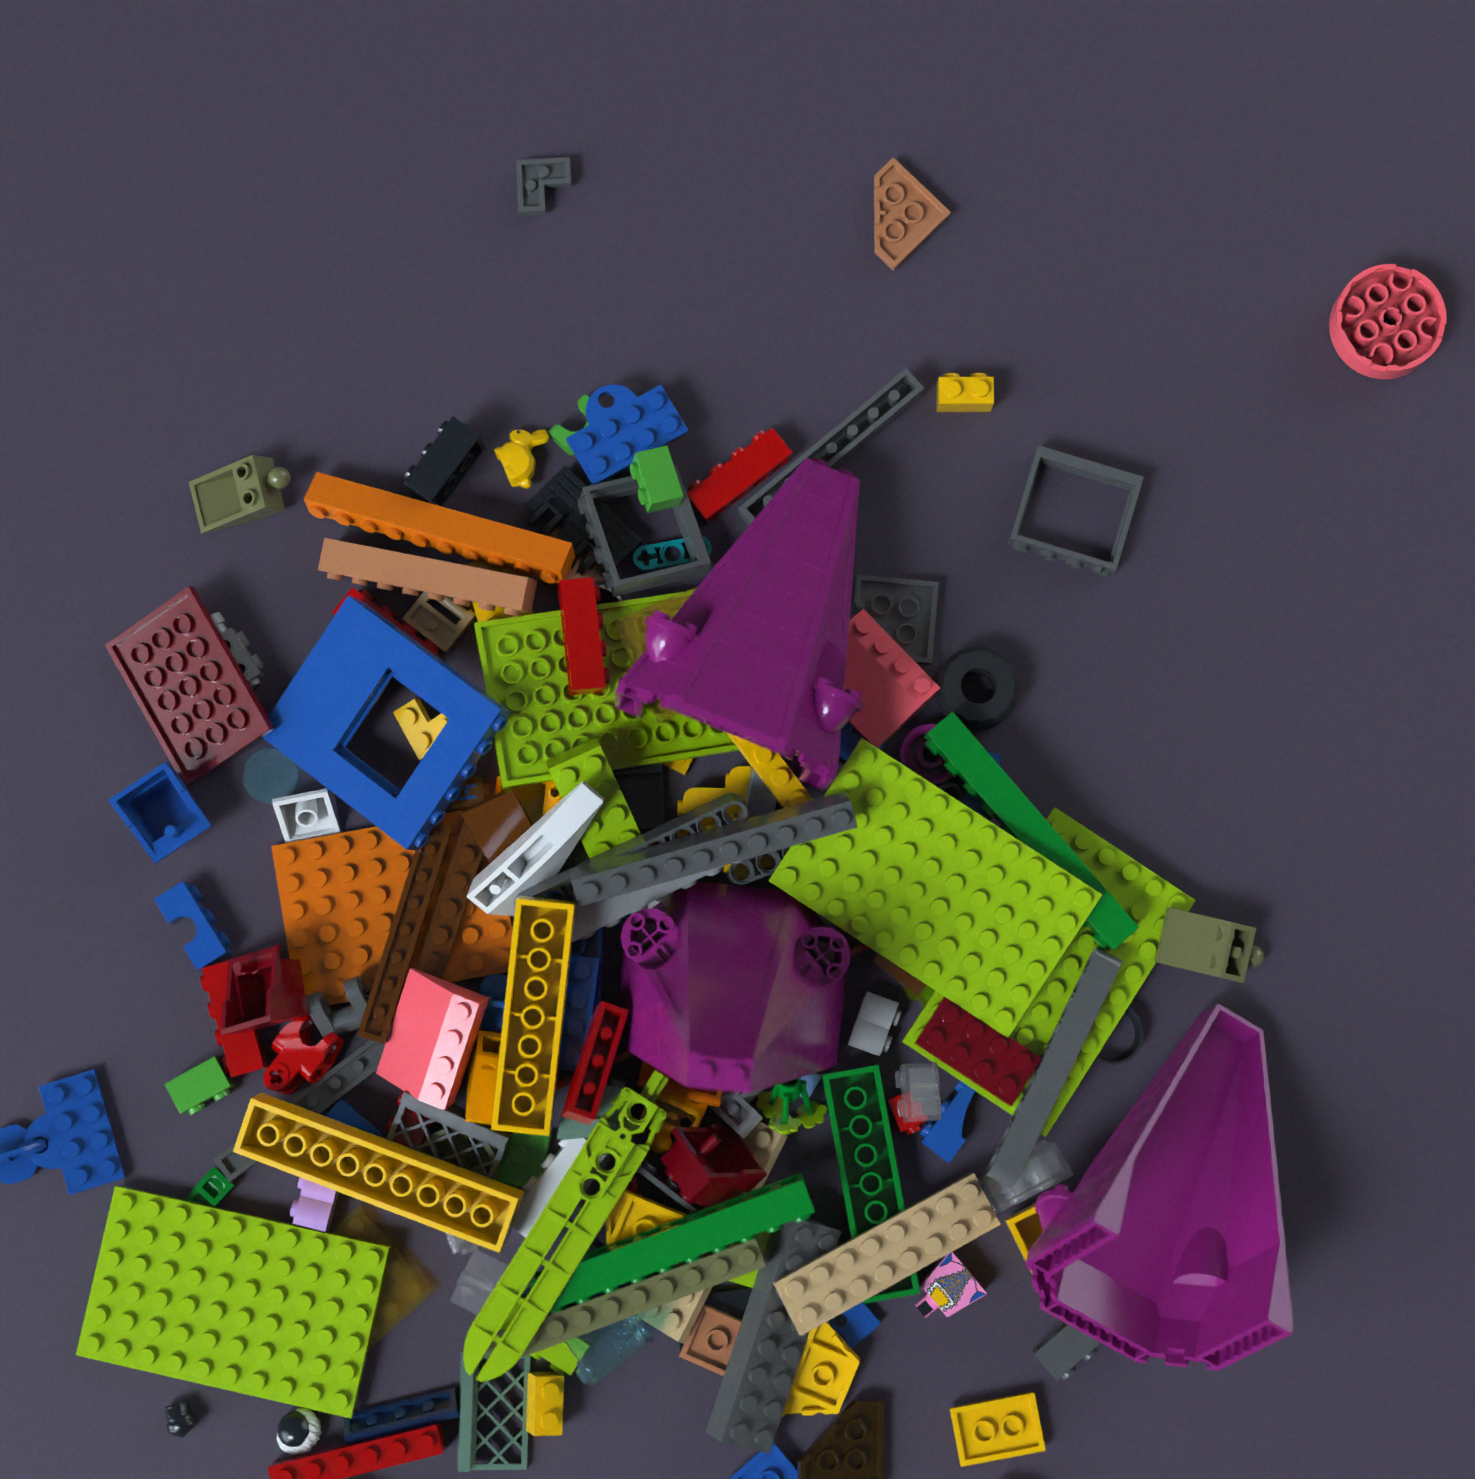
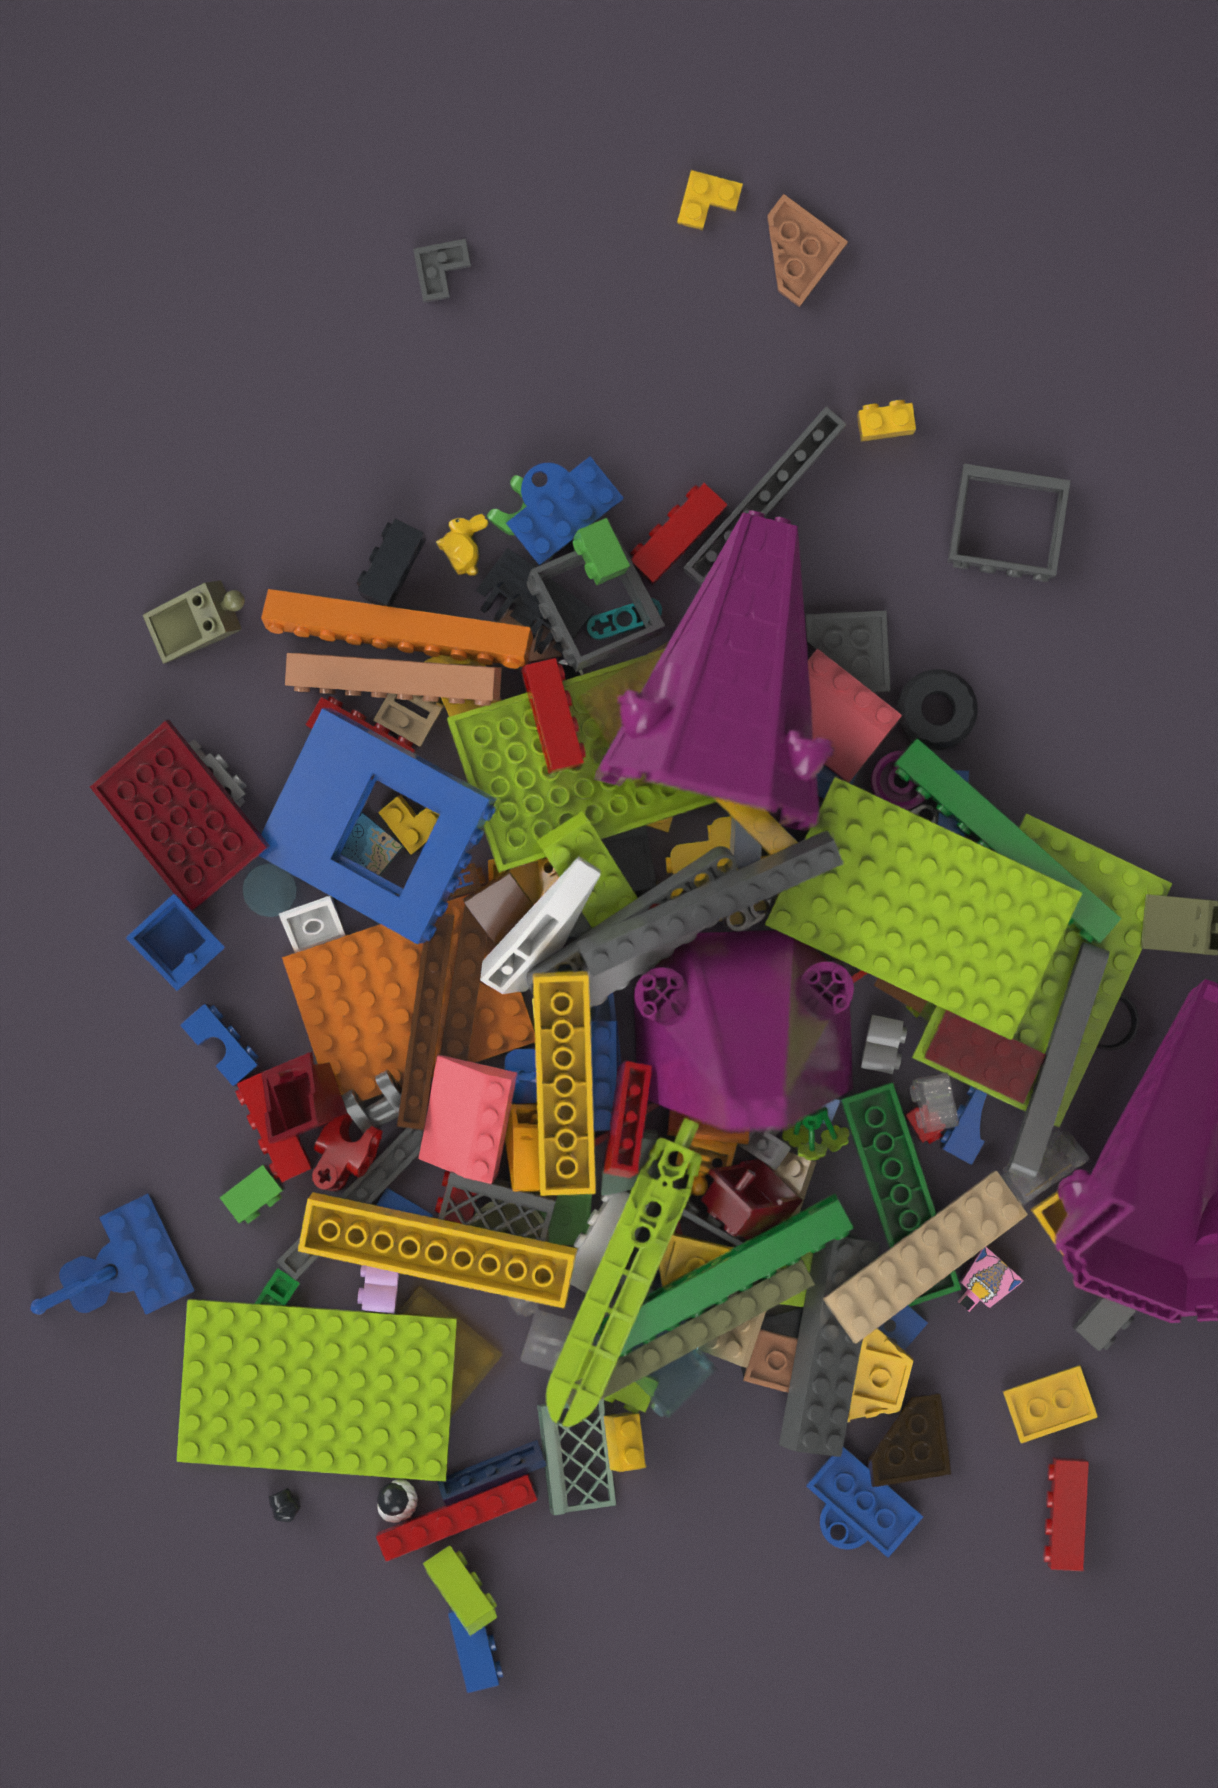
camera: 10 degrees left, 5 degrees up
none -> tile [334,812,404,876]
none -> yellow plate [677,170,743,230]

